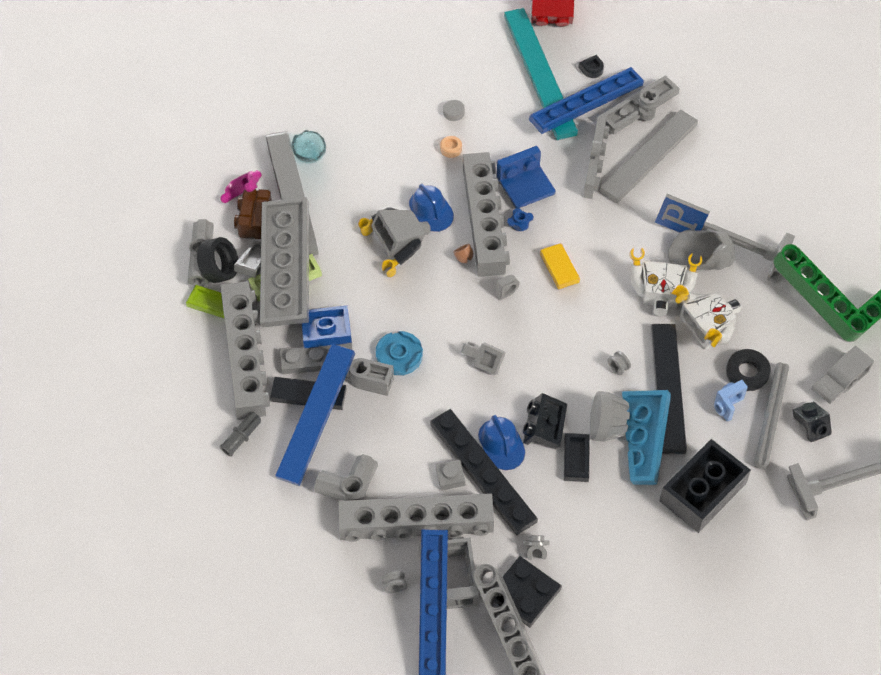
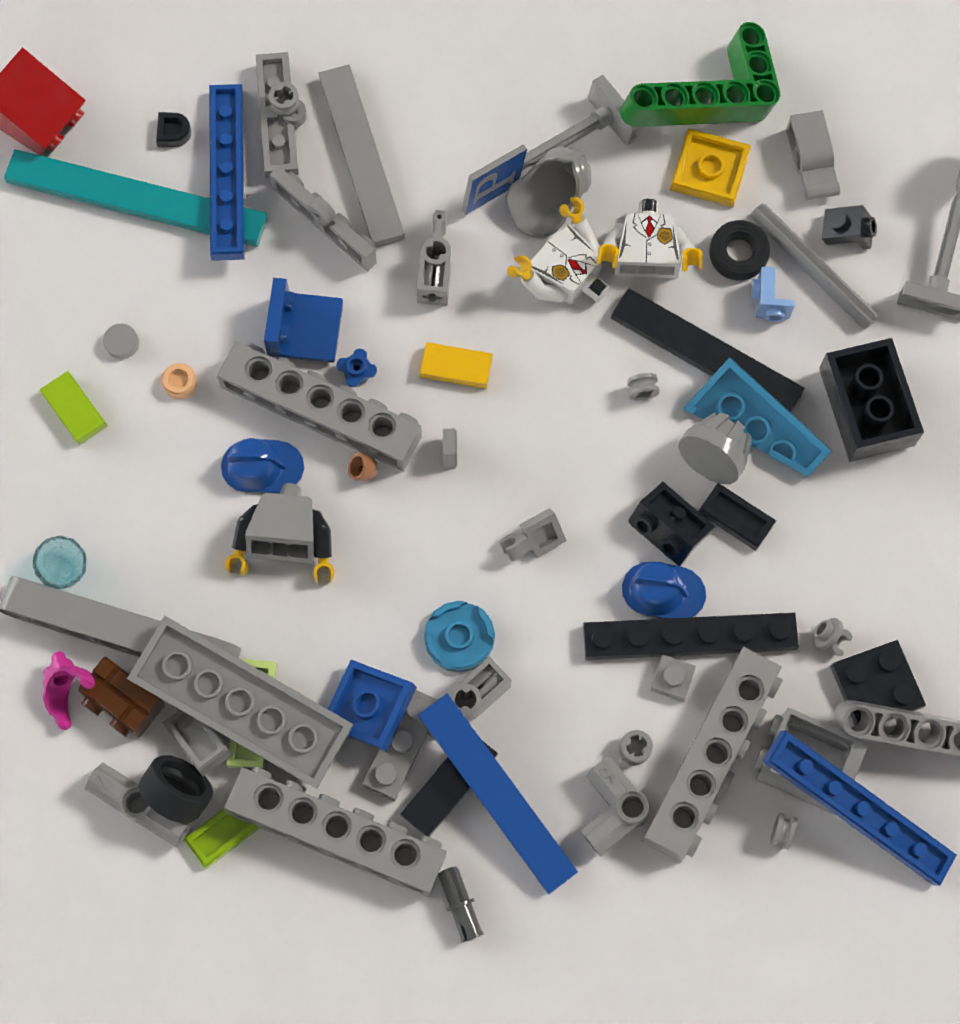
camera: 60 degrees left, 15 degrees up
none -> lime tile [39,371,107,445]
none -> light grey piece [417,210,451,305]
none -> light grey bush [619,730,653,765]
none -> yellow tile [670,128,751,207]

